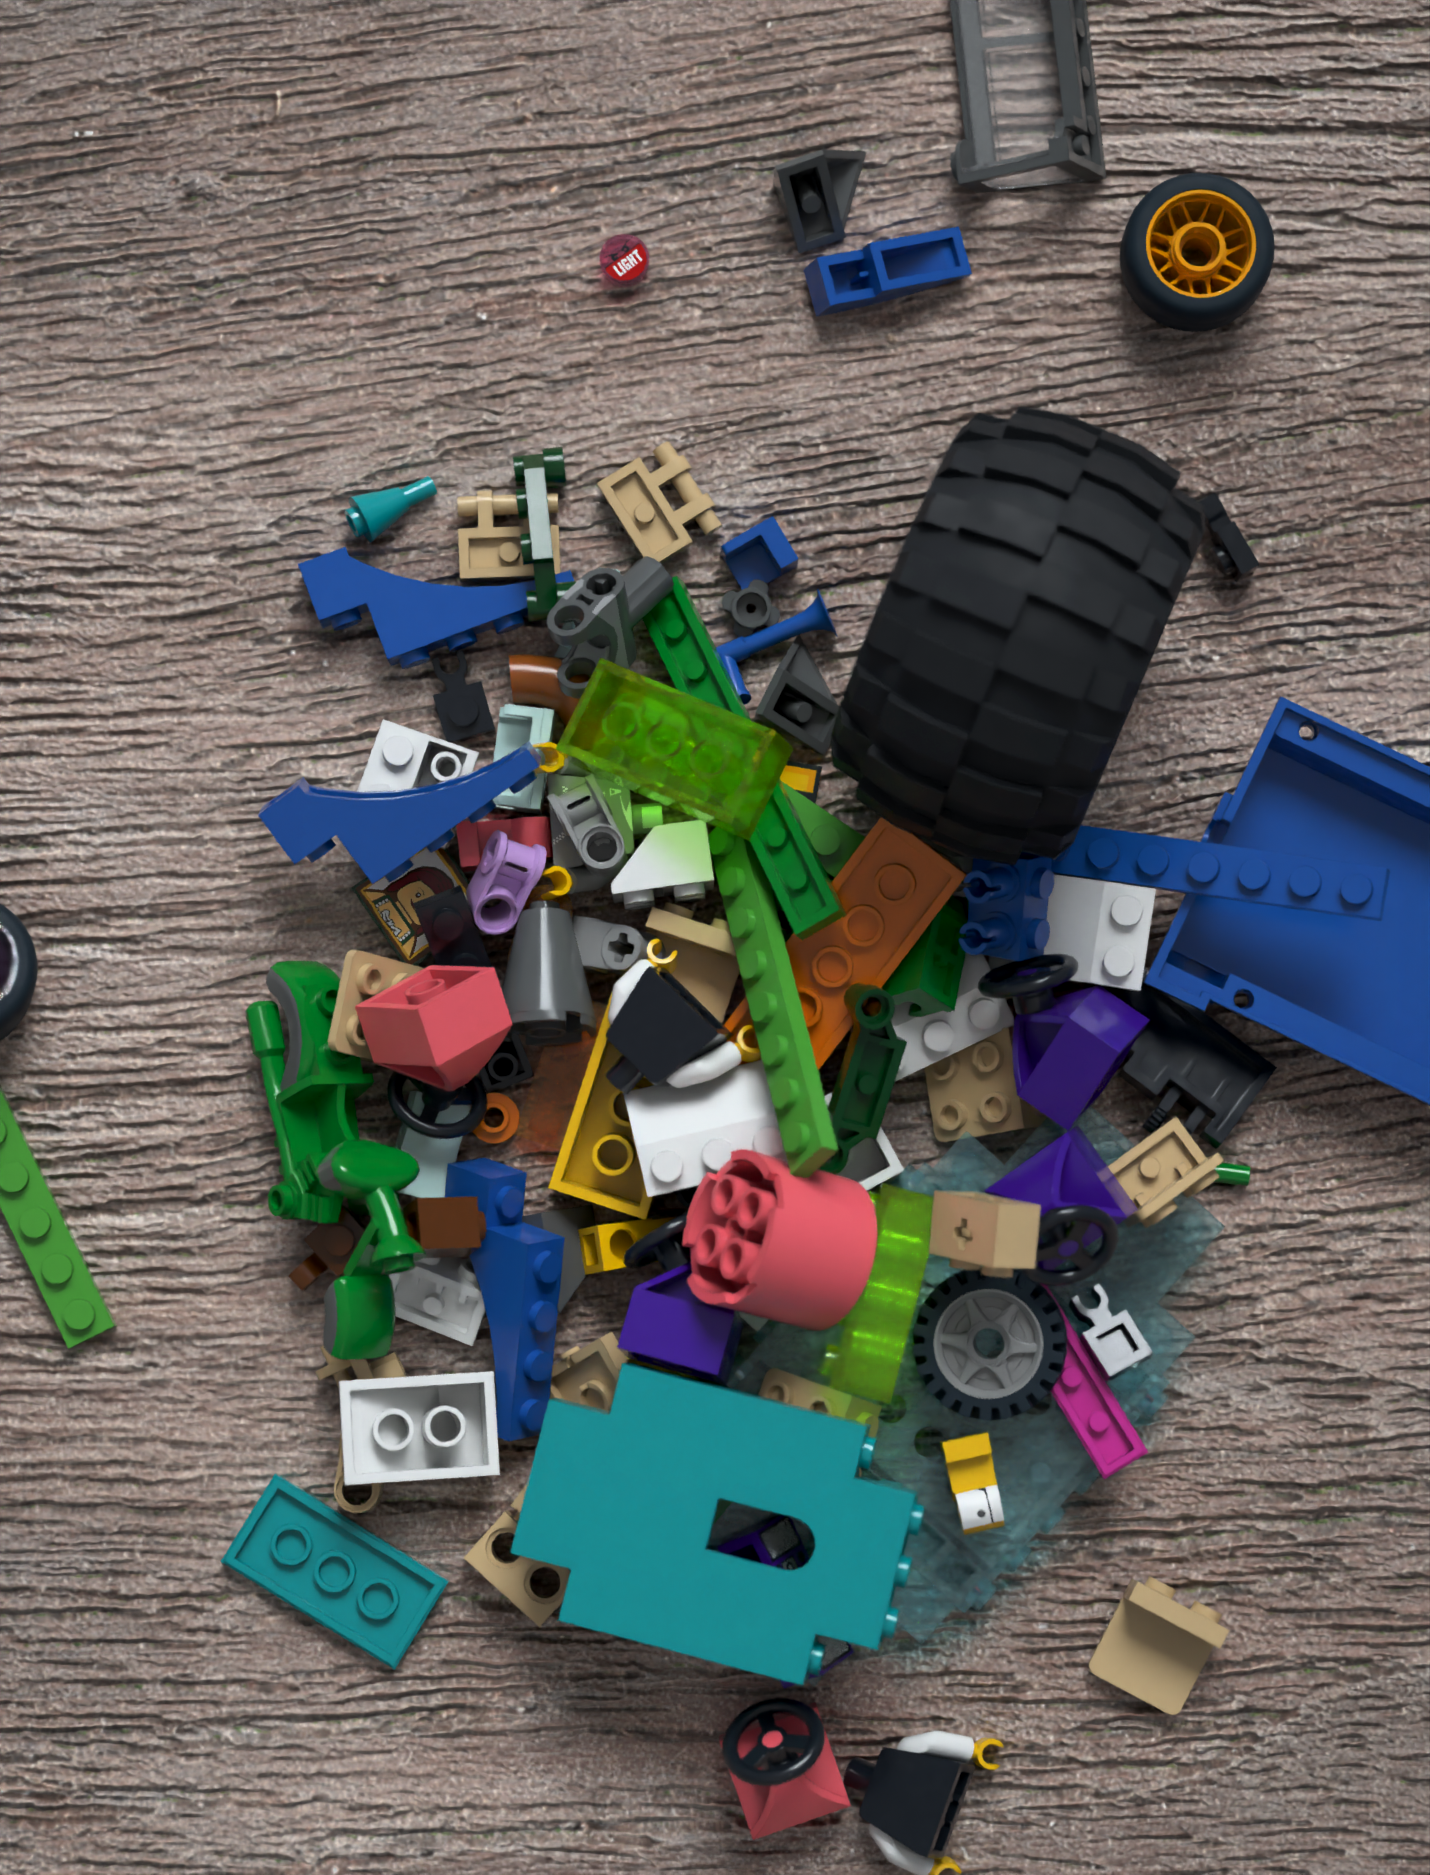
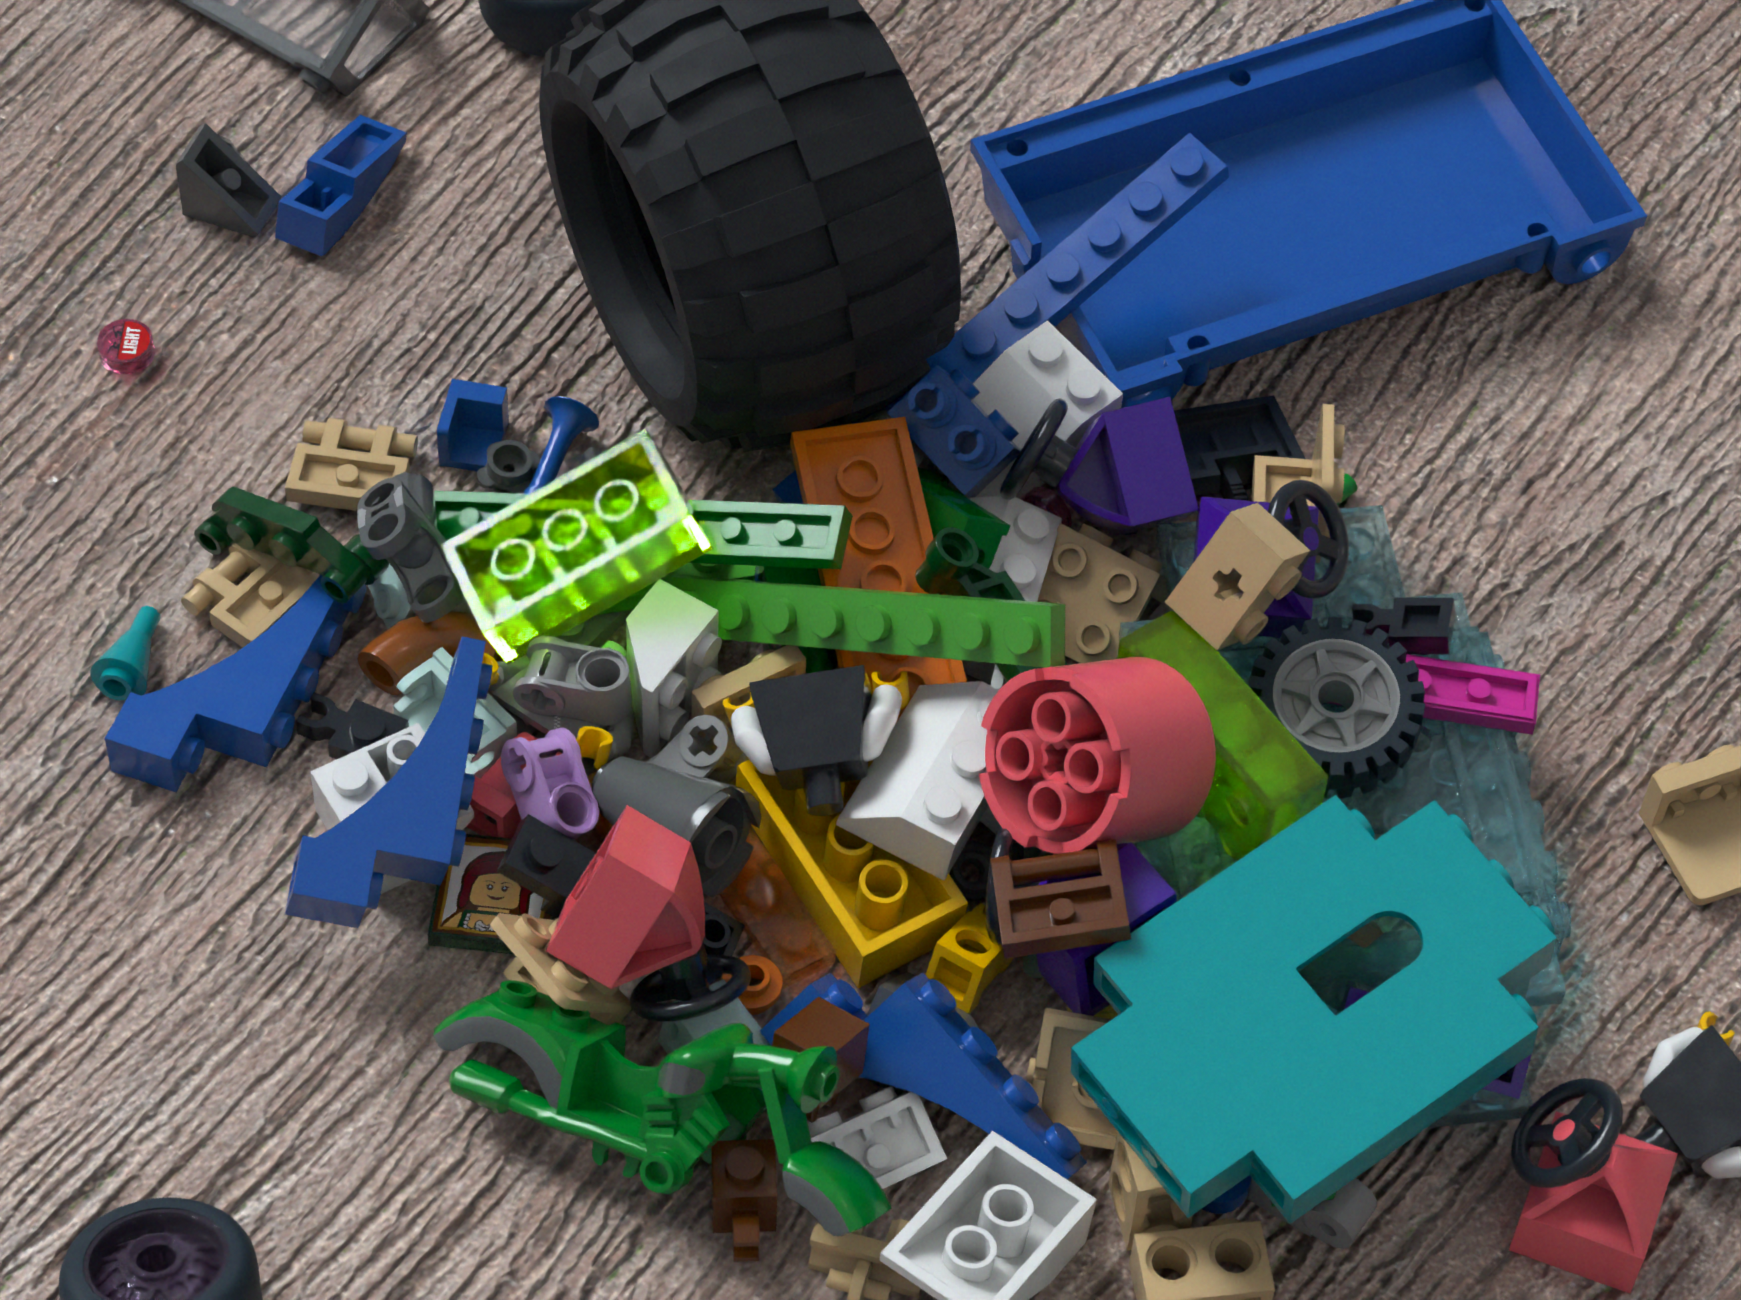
camera: 50 degrees left, 30 degrees down
yellow leg [940,1431,1005,1535] -> none
none -> reddish brown plate [990,839,1131,959]

